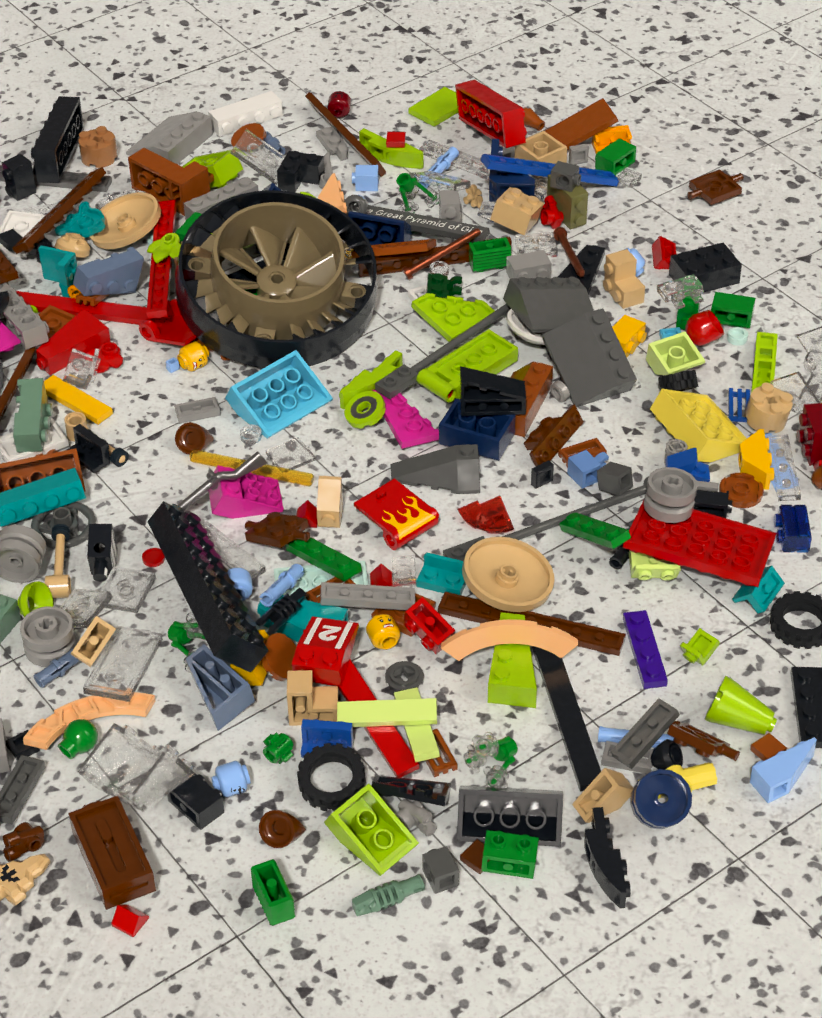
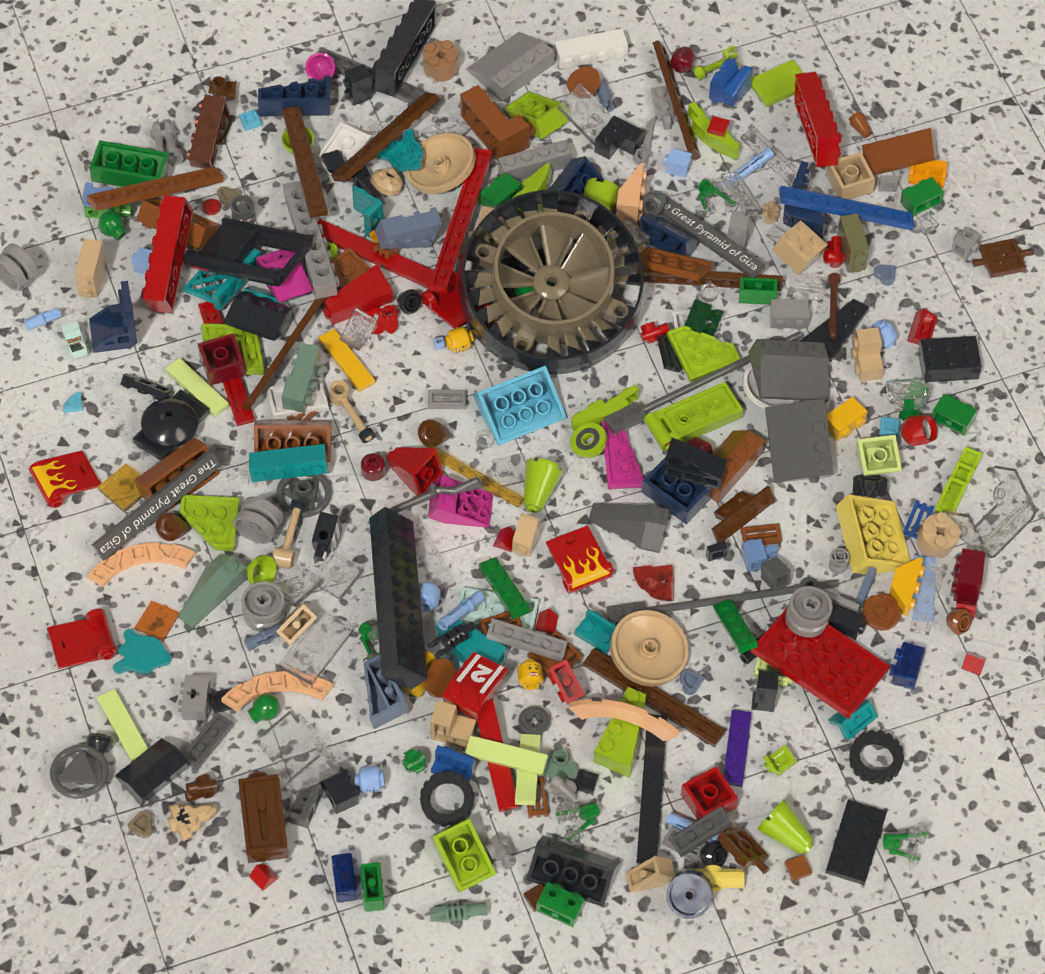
camera: 15 degrees right, 15 degrees up
black bracket [67,424,110,473] -> none
red piece [142,548,165,567] -> none
lime plate [147,233,181,264] -> none
reddish brown plate [245,512,310,548] -> none
reddish brown piece [259,810,306,848] -> none
black wing [372,775,451,806] -> none
clear slope [391,555,417,587] -> none
copper bar [402,228,481,280] -> none
dark grey brick [422,846,459,894] -> none
dark grey brick [550,161,581,192] -> none
light grey tile [550,380,570,402] -> none
black slope [584,807,631,909] -> none
blue slope [665,448,710,482] -> none
light aqua tile [727,327,748,346] -> none
light blue slope [750,737,817,803] -> none
none -> dark grey hinge [286,781,322,829]
none -> clear blue brick [331,853,357,903]
none -> dark red head [361,453,386,481]
none -> red slope [387,447,444,496]
none -> black cone [397,289,421,314]
none -> lime cone [523,458,563,513]
none -> light grey plate [542,774,577,805]
none -> sand green plate [543,749,578,781]
none -> black tile [575,769,599,795]
none -> red plate [640,322,670,344]
none -> black tile [657,335,682,373]
none -> sand blue tile [680,669,704,695]
none -> red brick [681,766,738,820]
none -> lime bar [693,46,739,81]
none -> blue piece [709,58,753,107]
none -> black window [751,670,779,712]
none -> sand blue tile [855,566,876,609]
none -> sand blue tile [874,264,896,286]
none -> light grey brick [951,226,981,260]

